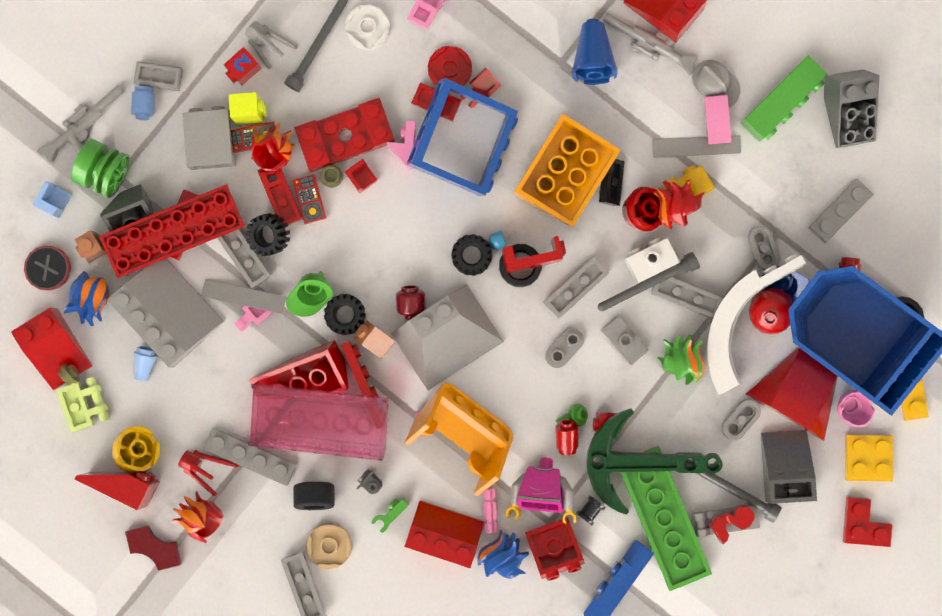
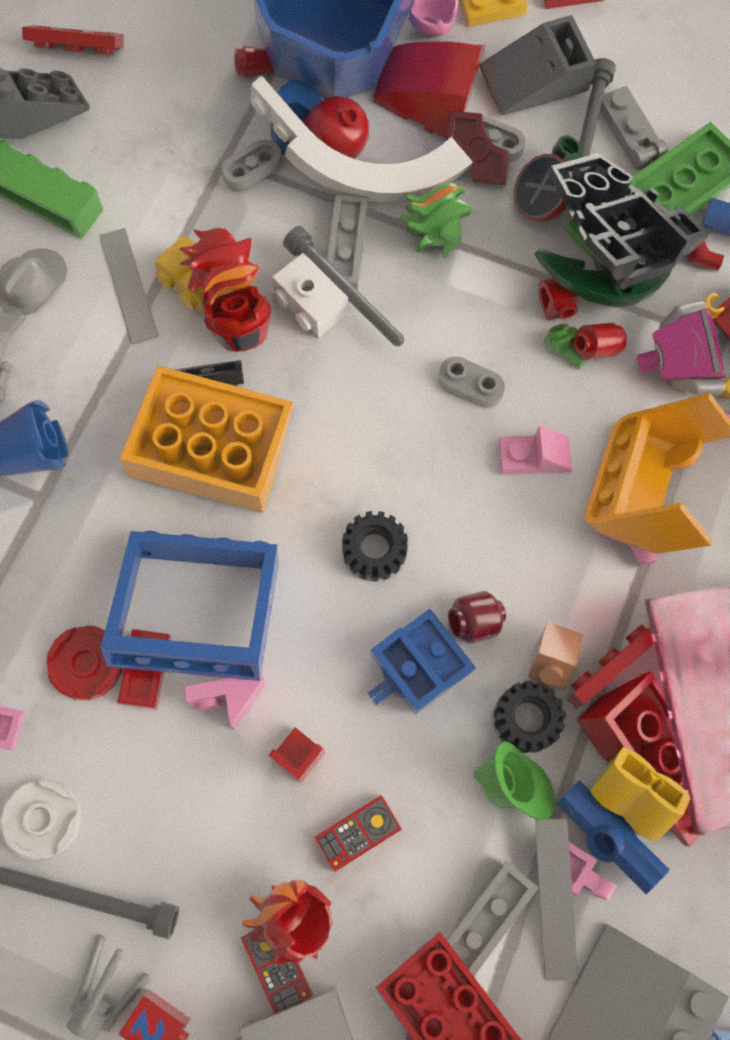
camera: 110 degrees left, 15 degrees down
neon yellow brick [229,92,268,125] -> none
black tyre [245,213,290,256] -> none
red plate [257,168,303,225] -> none
red piece [294,97,395,172] -> none
olive plate [320,165,343,188] -> none
light grey slope [391,285,504,391] -> none
red plate [460,67,502,108] -> none
dark azure hinge [489,231,507,250] -> none
black tyre [499,244,542,287] -> none
red panel [502,236,566,274] -> none
light grey plate [543,257,609,319] -> none
black bush [576,496,606,526] -> none
light grey plate [602,316,649,365] -> none
bright pink slope [704,94,731,145] -> none
red leg [708,505,755,545] -> none
light grey plate [808,179,874,243] -> none
none -> red plate [22,25,124,55]
none -> blue plate [367,609,476,715]
none -> dark red tile [446,111,511,186]
none -> bright pink slope [498,426,572,475]
none -> black tile [513,154,567,222]
none -> black wedge [548,153,709,289]
none -> blue piece [556,780,670,894]
none -> yellow brick [590,747,691,842]
none -> red arm [686,241,724,271]

